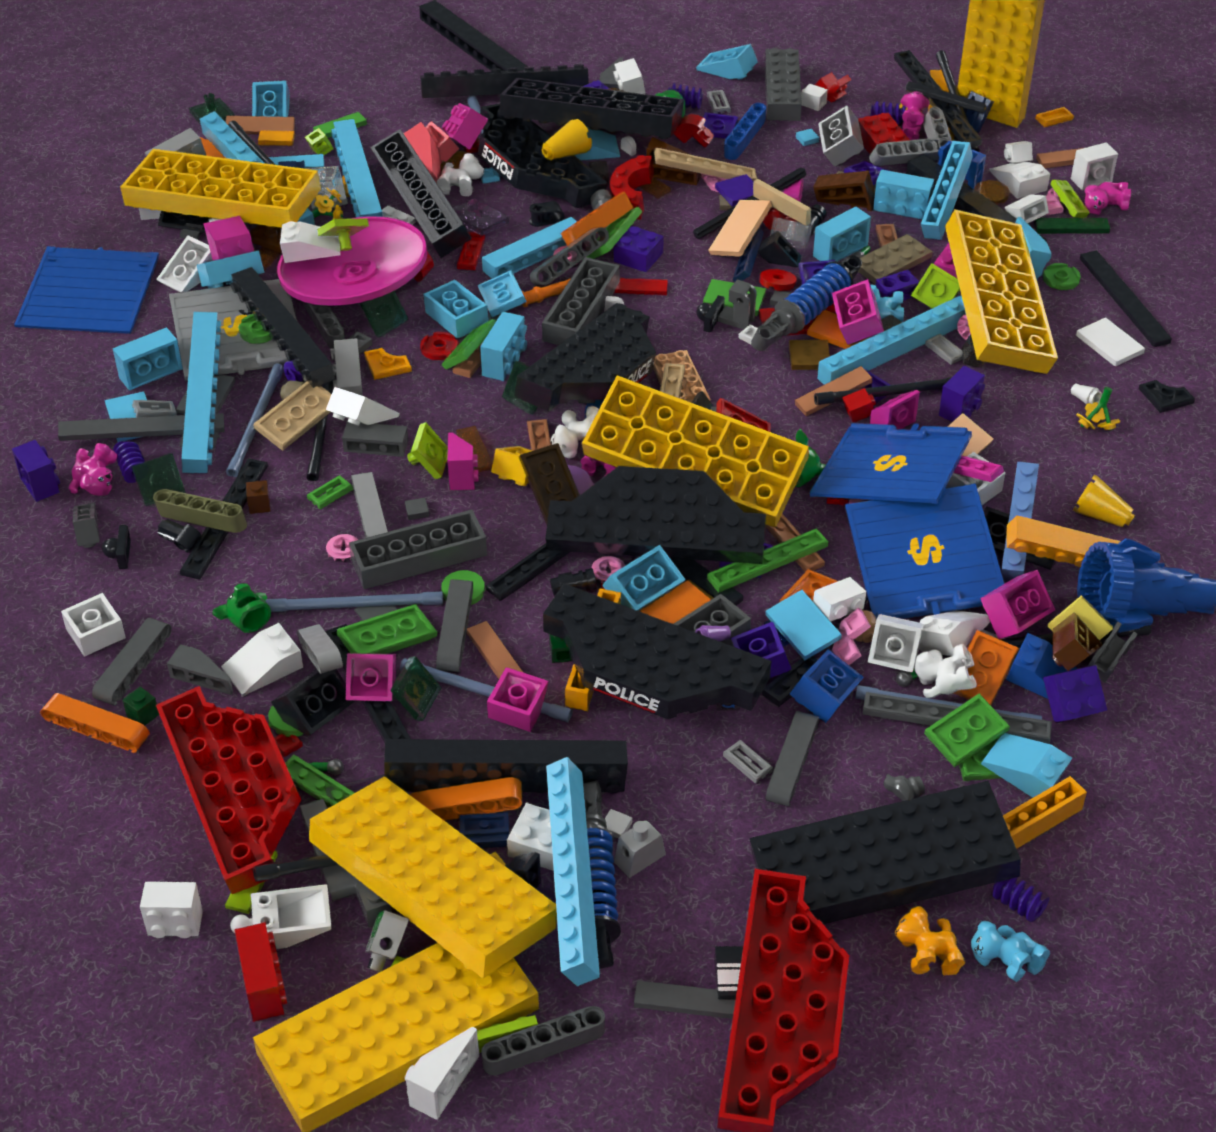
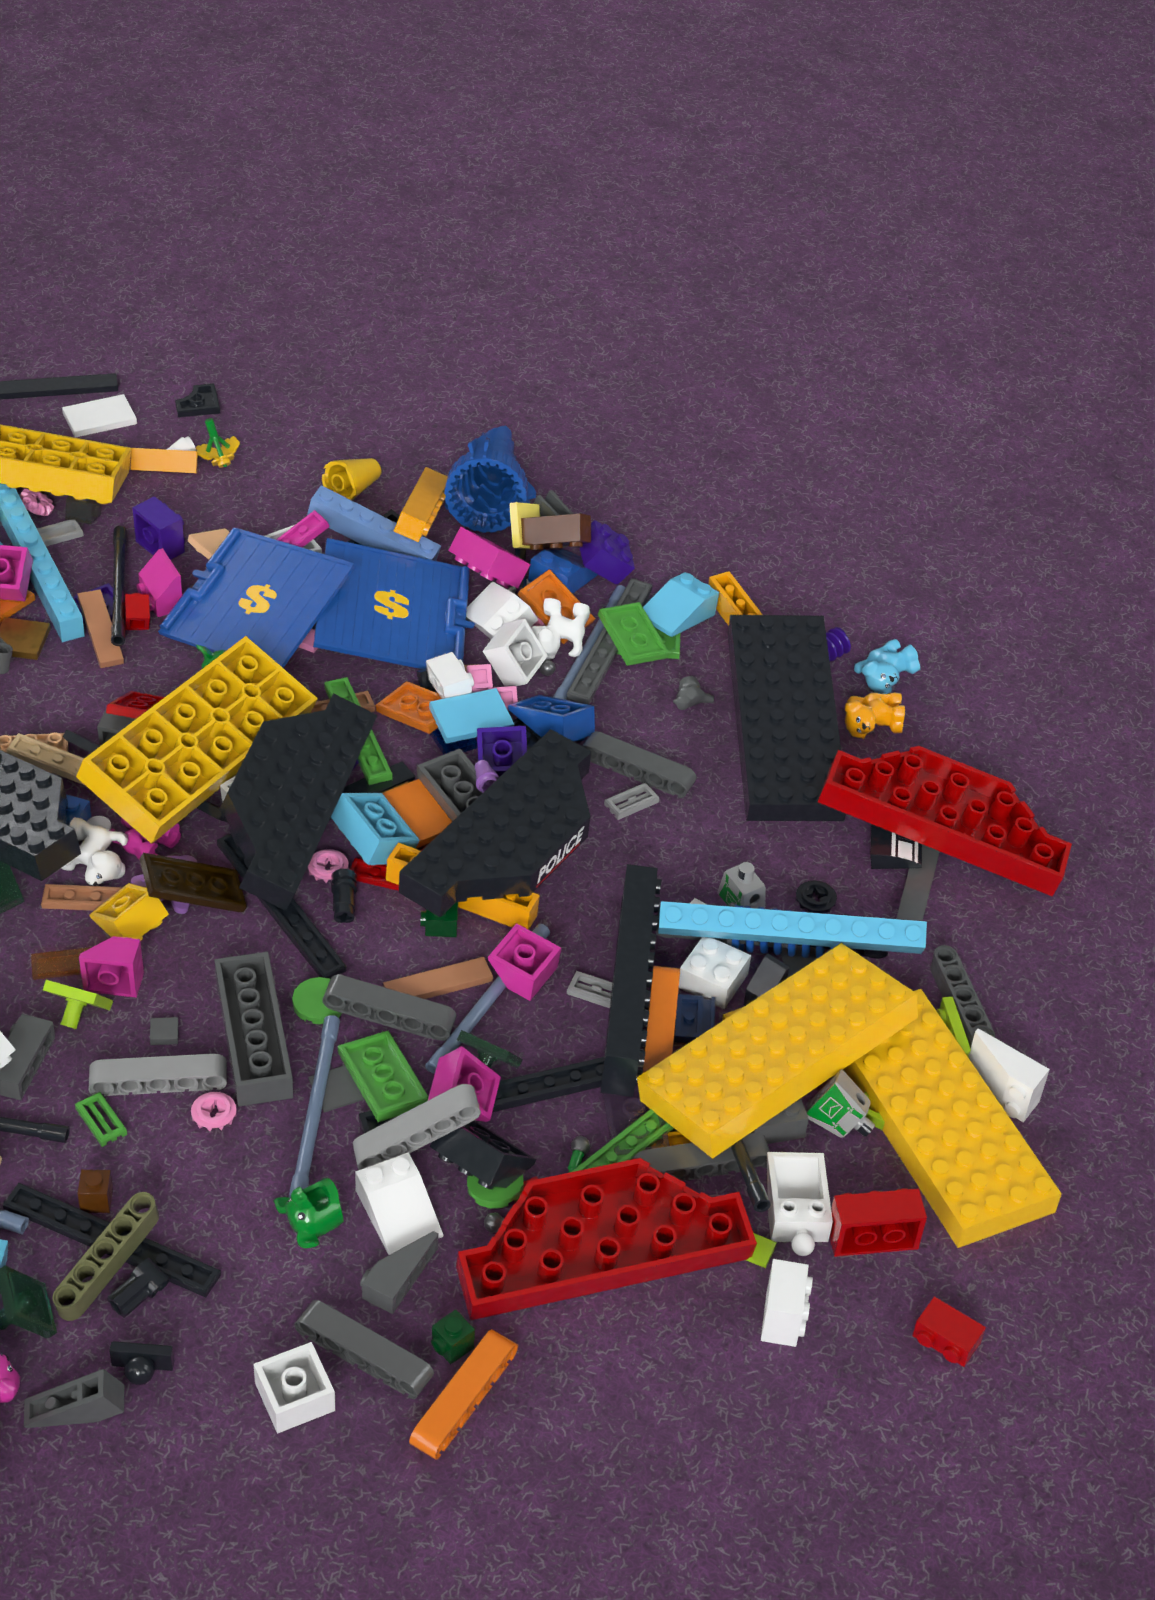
camera: 85 degrees left, 0 degrees up
none -> light orange tile [131,448,198,473]
none -> black gear [796,880,837,914]
none -> red brick [913,1296,986,1367]

